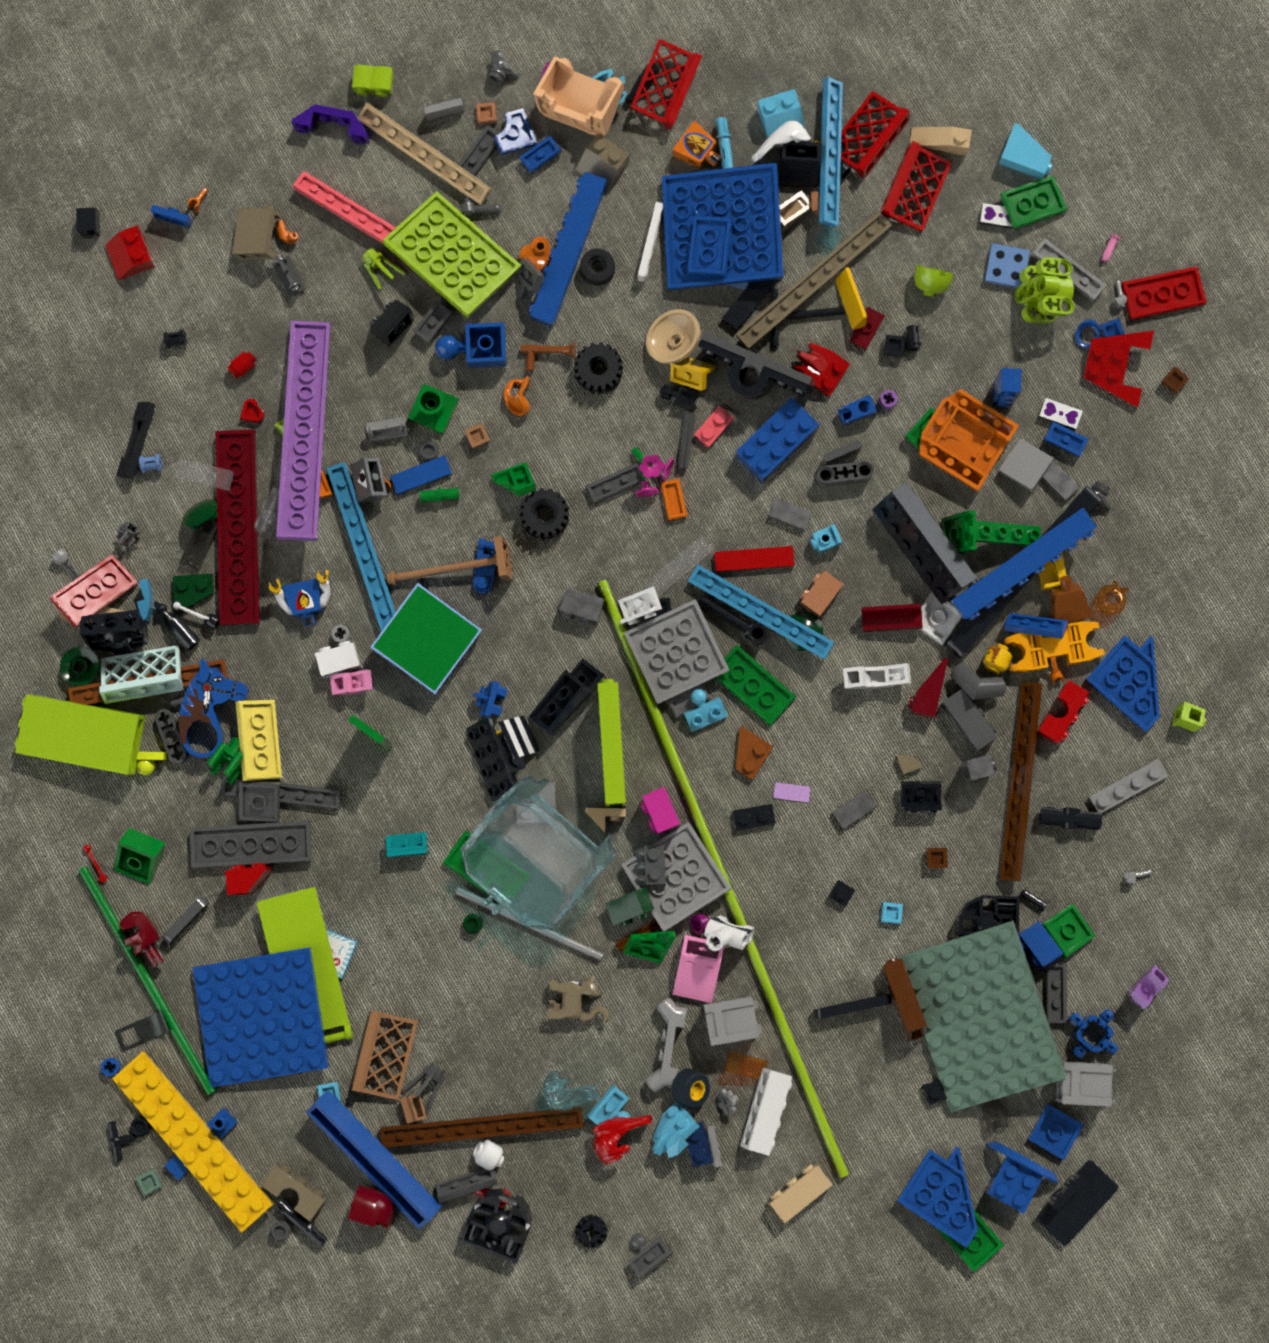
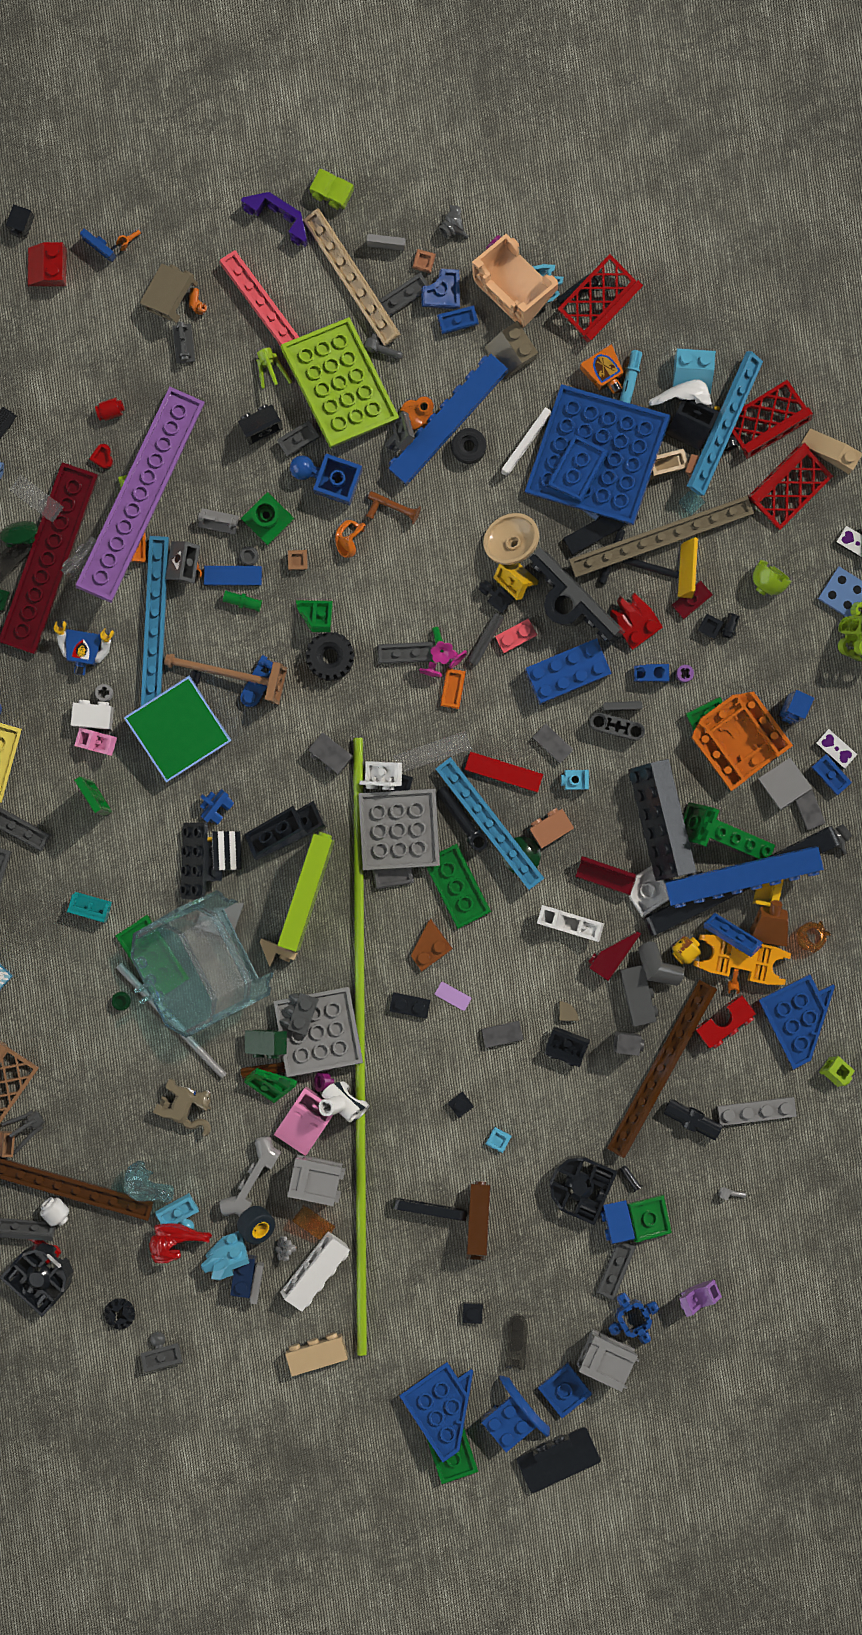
camera: 20 degrees right, 5 degrees up
black bush [163,329,187,349] -> none
black tyre [574,342,623,394] -> none
dark pink brick [640,787,680,835] -> none
medium azure plate [683,689,728,732] -> none
sand green plate [898,921,1067,1112] -> none
reddish brown plate [926,848,948,868] -> none

